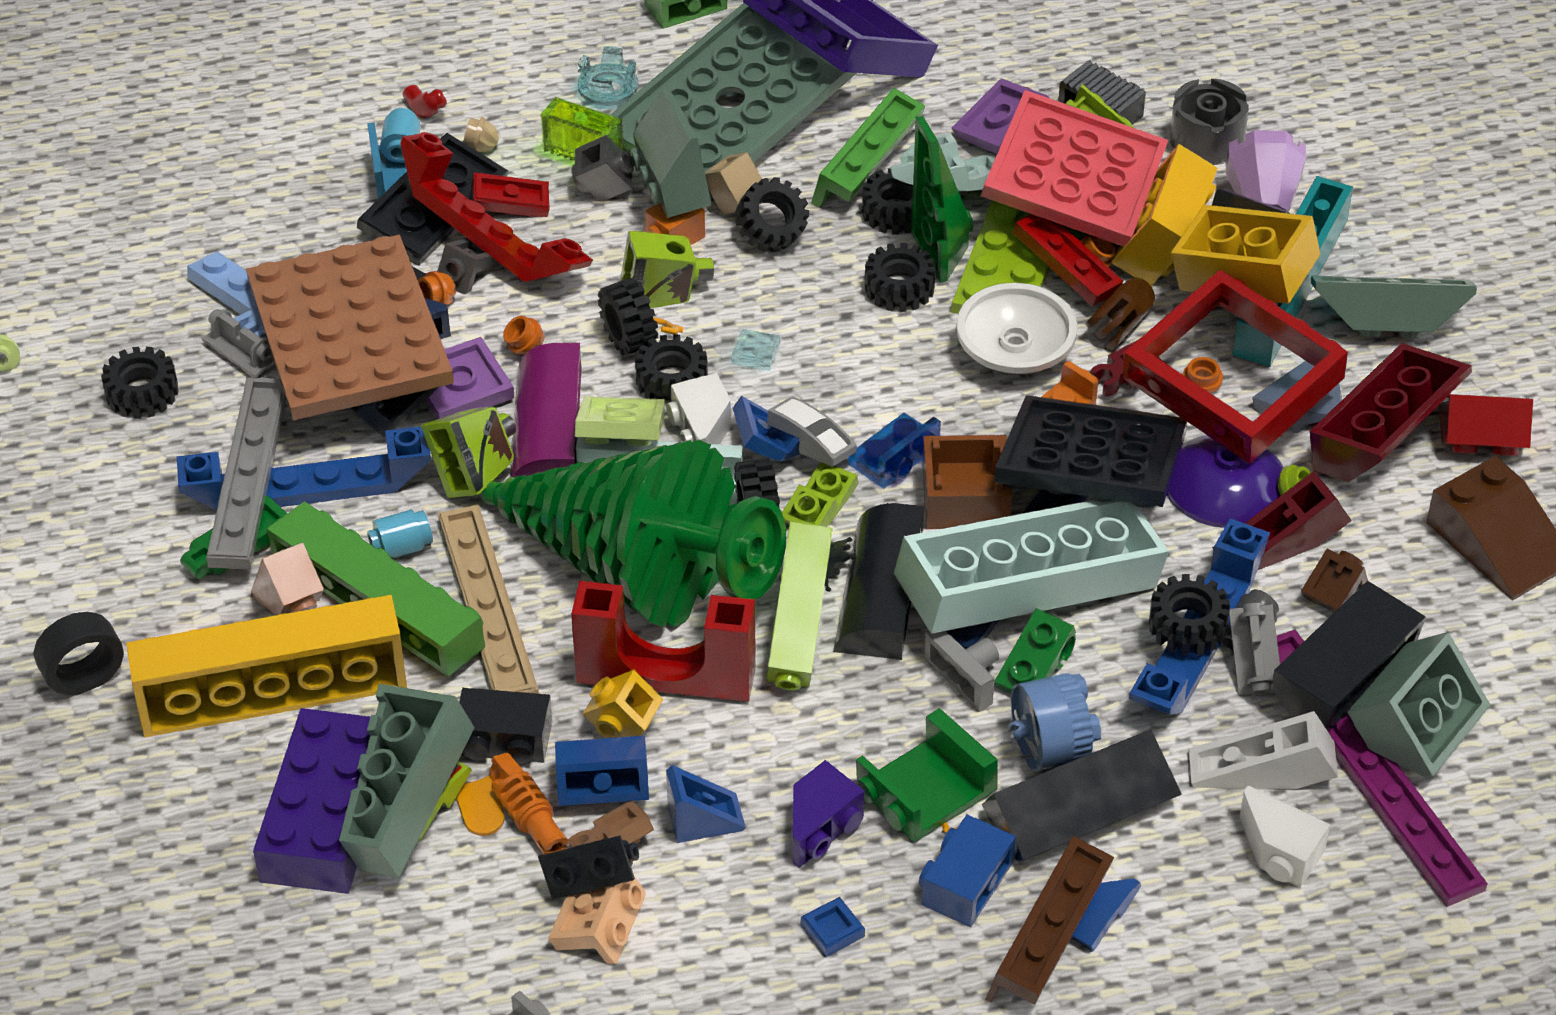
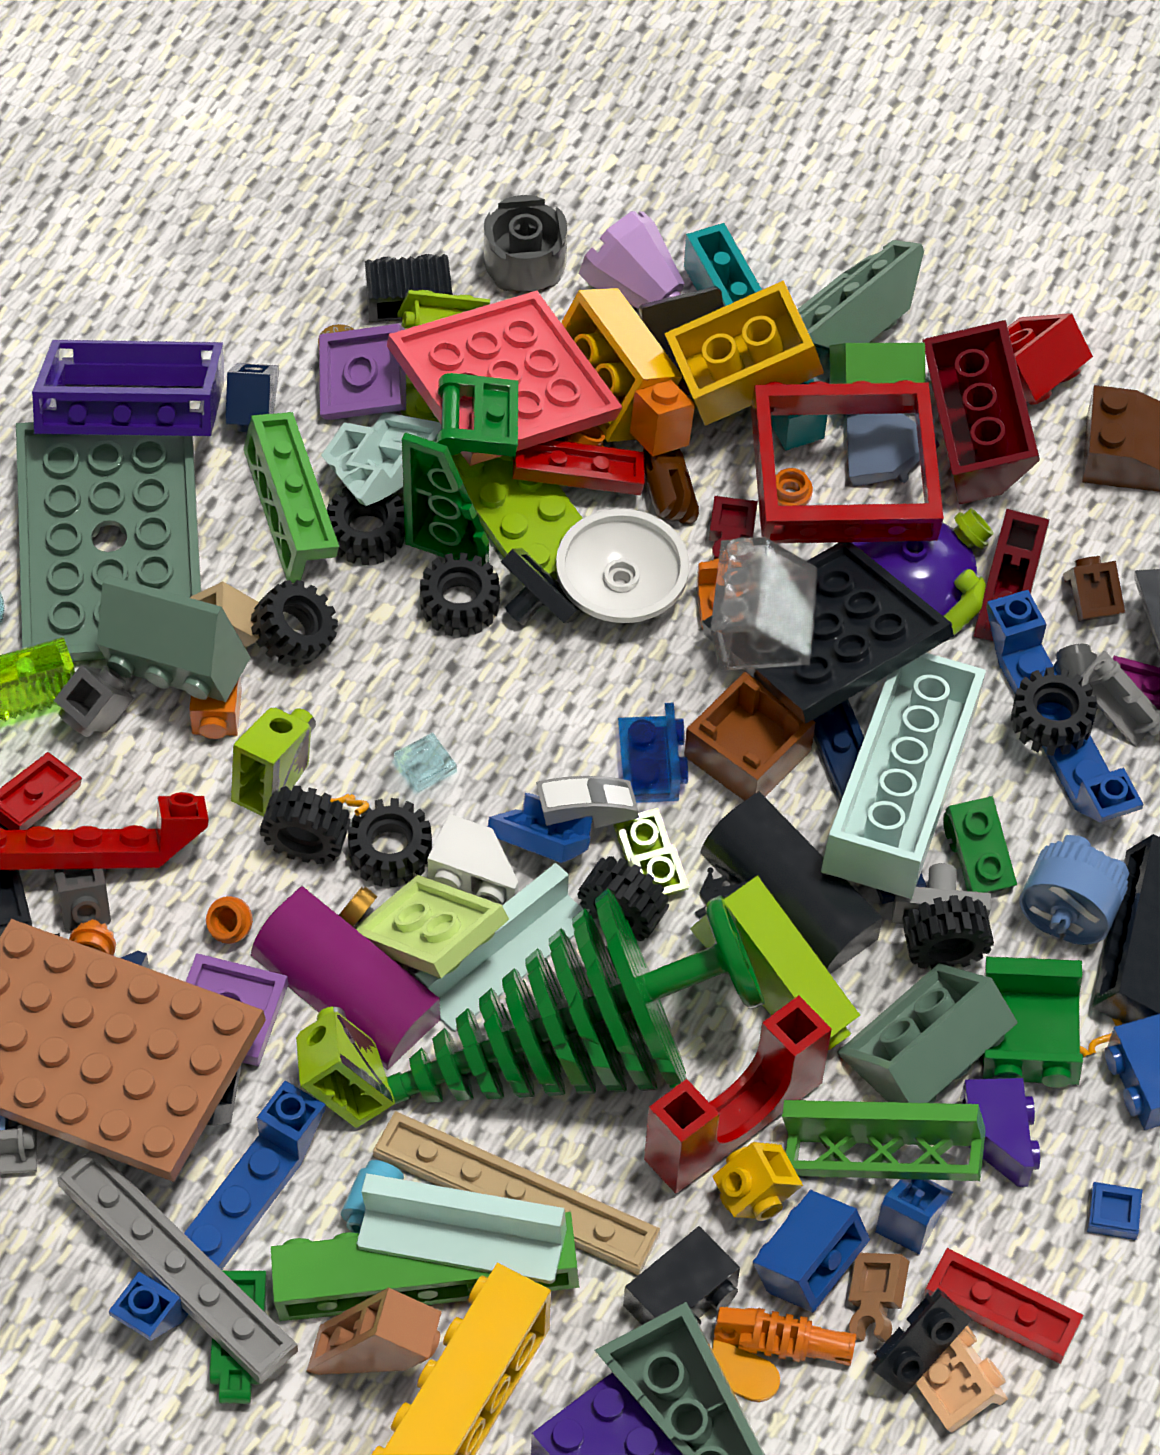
camera: 50 degrees left, 10 degrees up
none -> dark blue slope [226,363,279,432]
none -> pearl gold tile [339,886,378,927]
none -> light aqua panel [357,1173,567,1284]
none -> green plate [437,373,518,457]
none -> black tile [501,548,583,625]
none -> orange brick [630,380,695,456]
none -> clear slope [710,537,818,671]
none -> bright green fence [782,1100,986,1181]
none -> bright green brick [829,343,926,384]
none -> sand green slope [837,963,1018,1103]
none -> black tyre [903,895,994,970]
none -> red plate [924,1248,1084,1364]
none -> lime arm [944,569,986,635]

